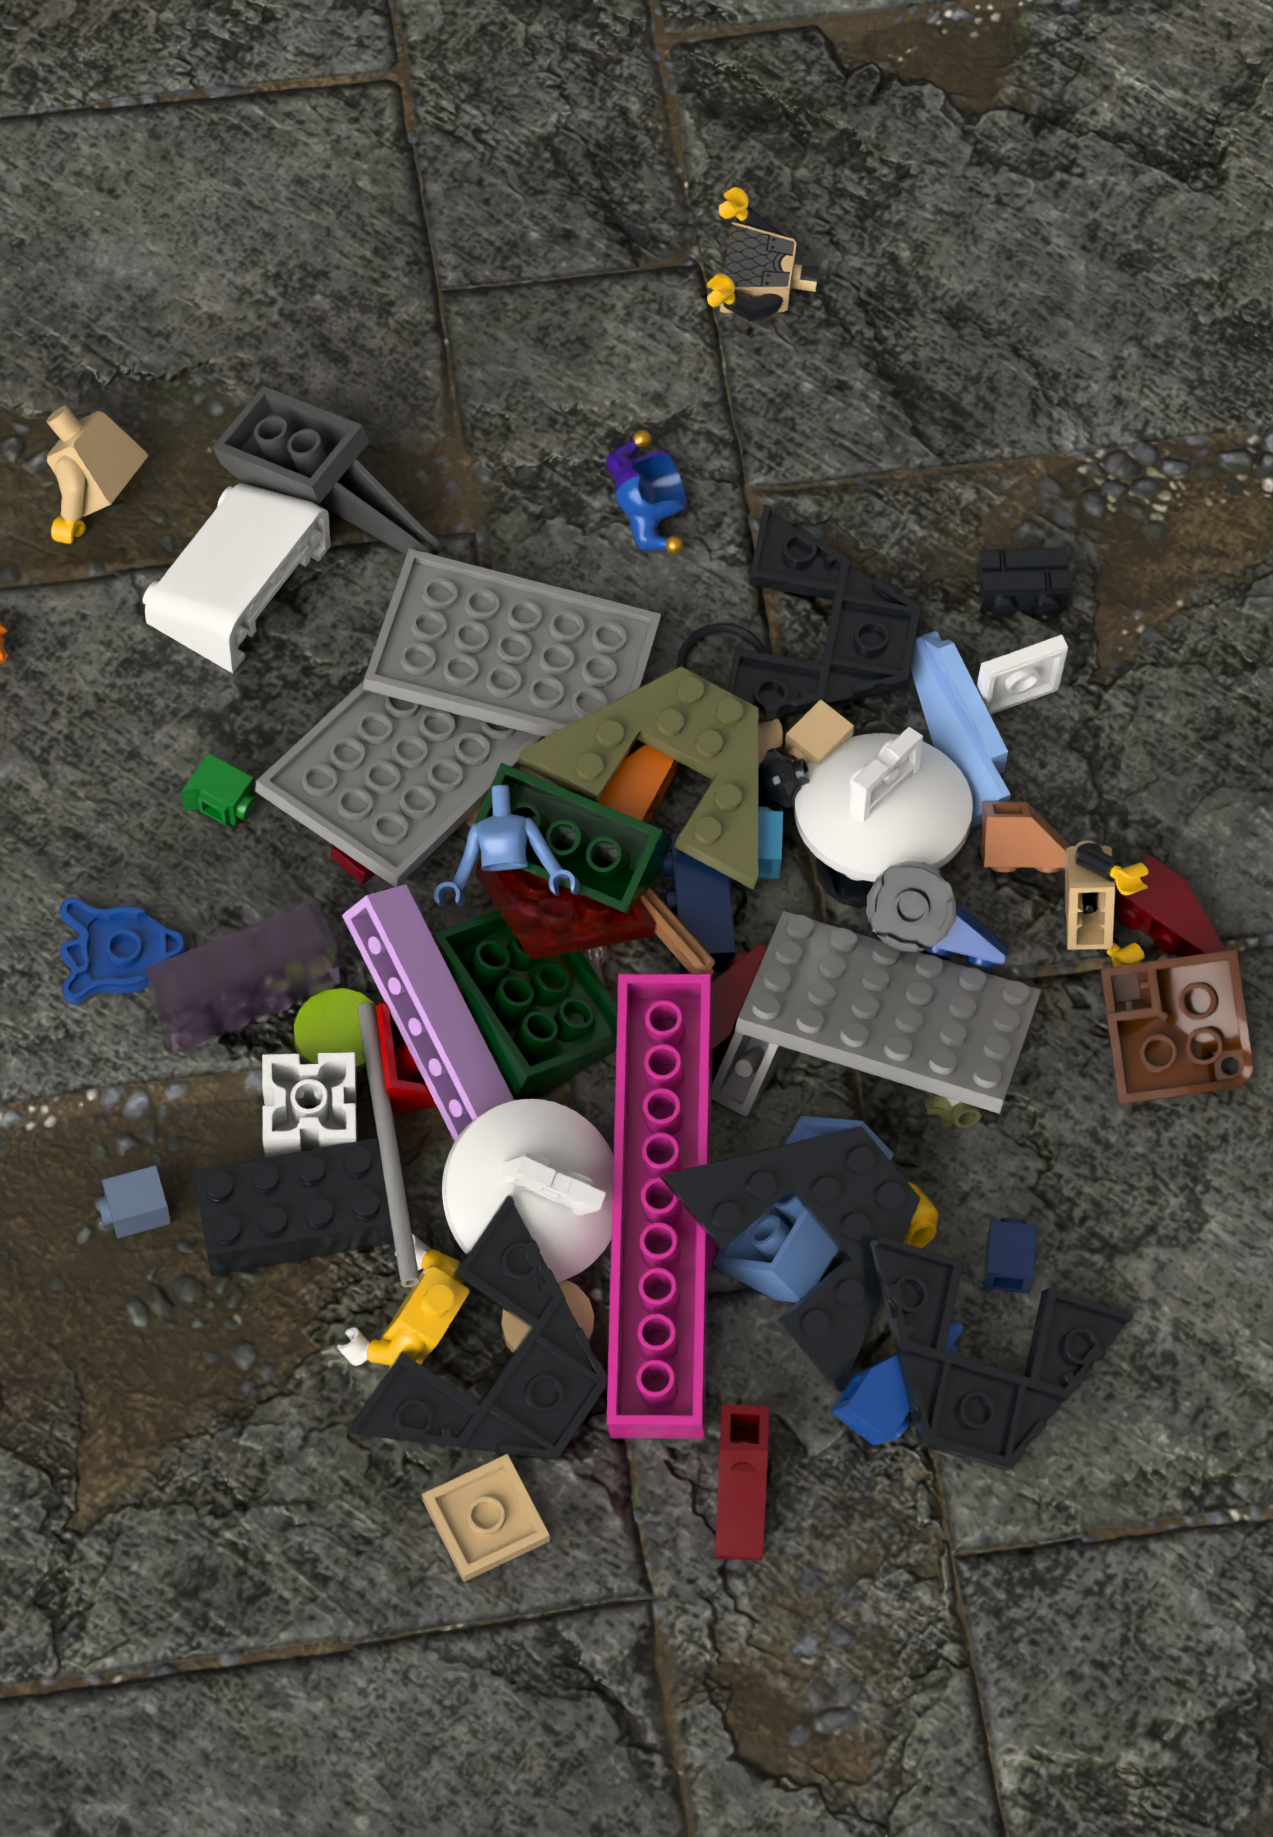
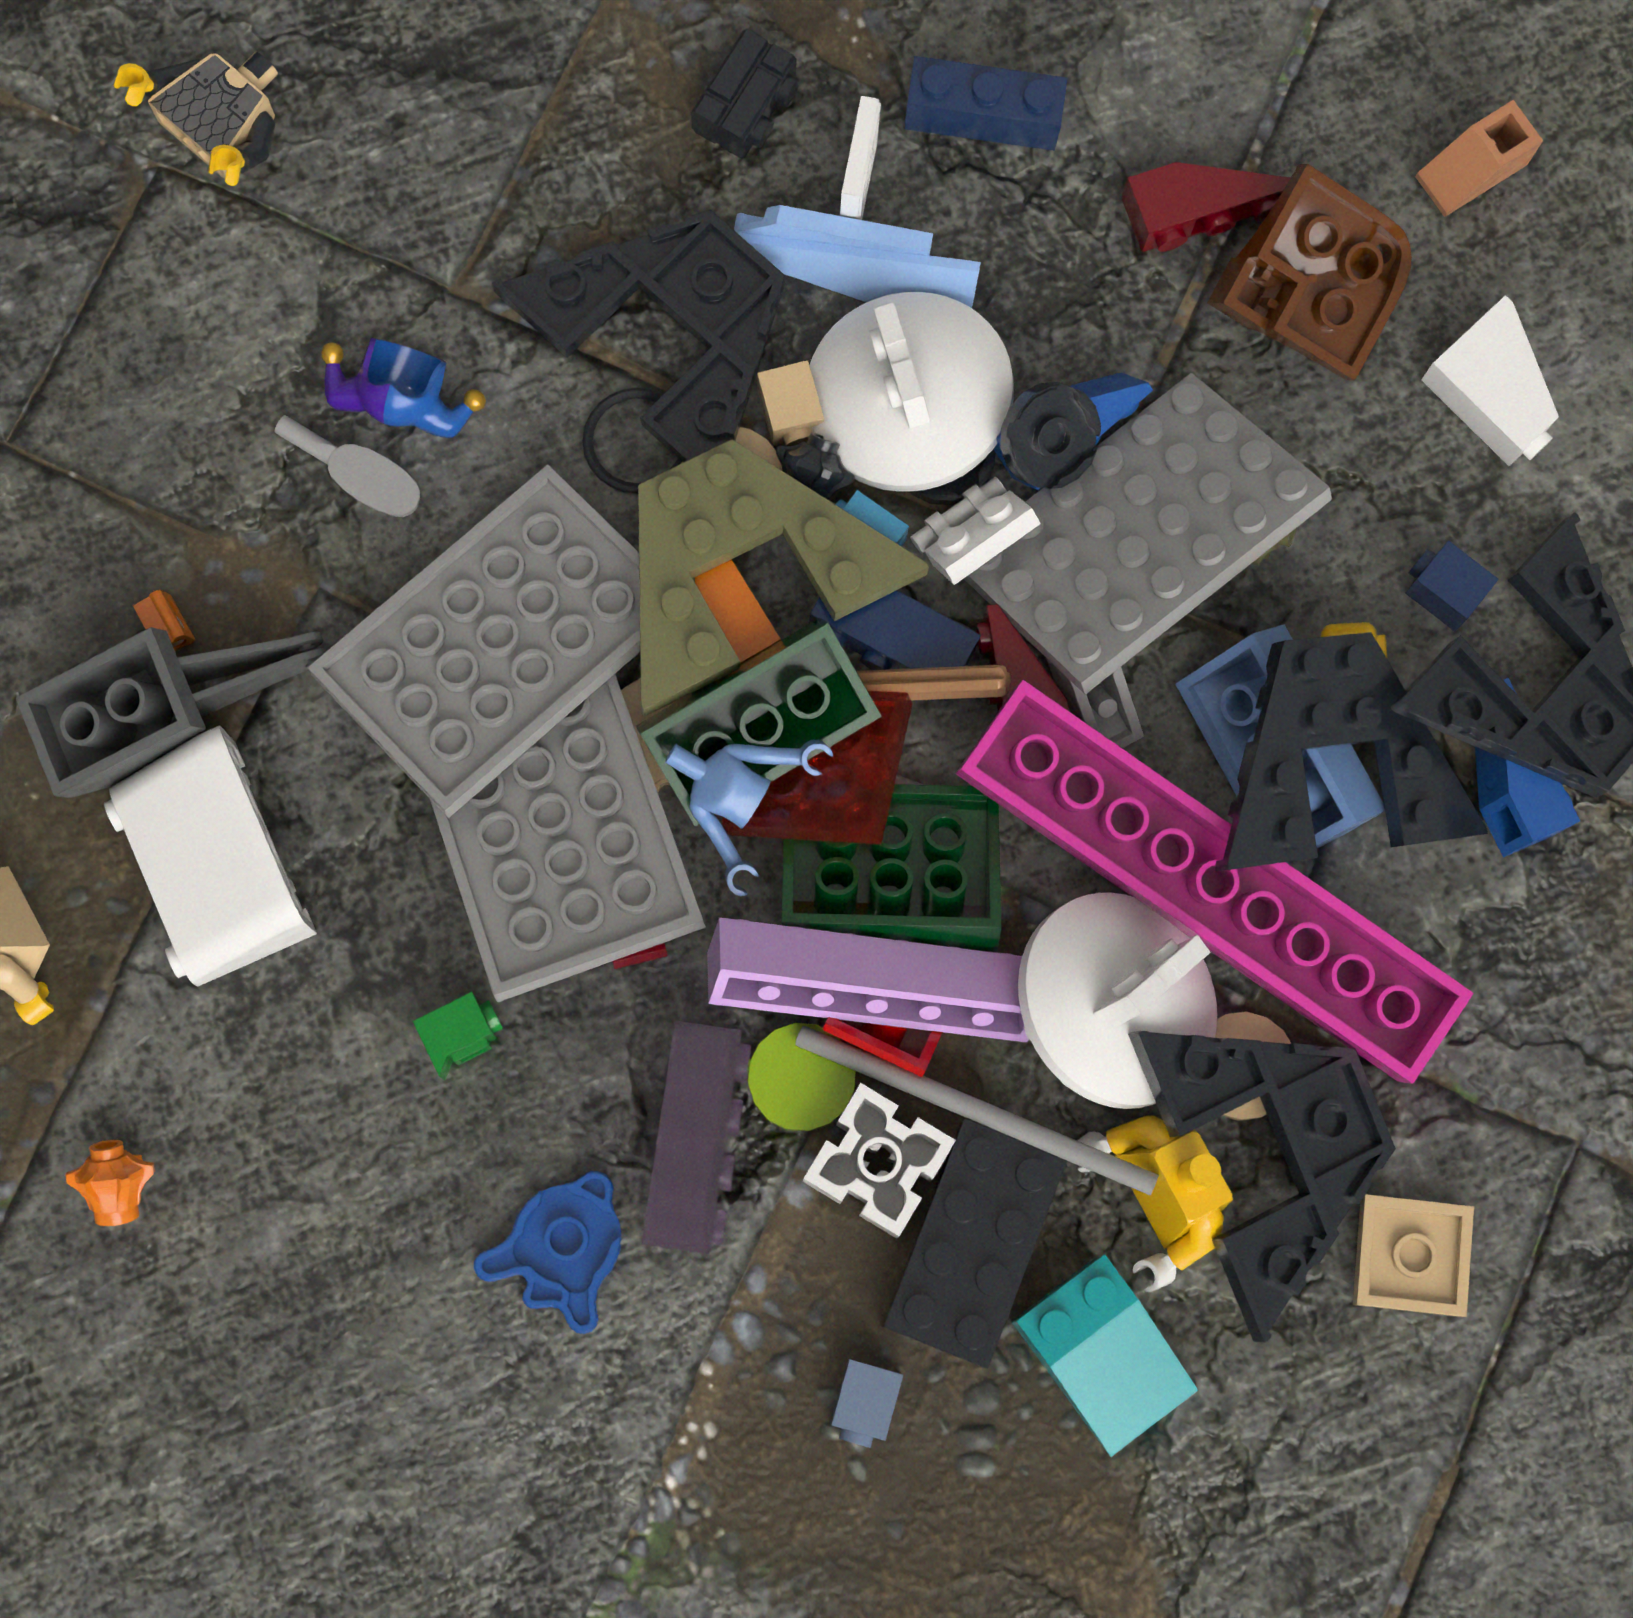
camera: 60 degrees left, 15 degrees up
dark red slope [715,1404,769,1561] -> none
nougat slope [980,801,1070,873] -> none
torso [1065,841,1148,967] -> none
none -> orange piece [133,590,195,652]
none -> light grey piece [275,415,420,517]
none -> dark blue brick [904,56,1068,151]
none -> white plate [910,477,1040,585]
none -> slope [1011,1254,1198,1457]
none -> white slope [1421,295,1559,466]

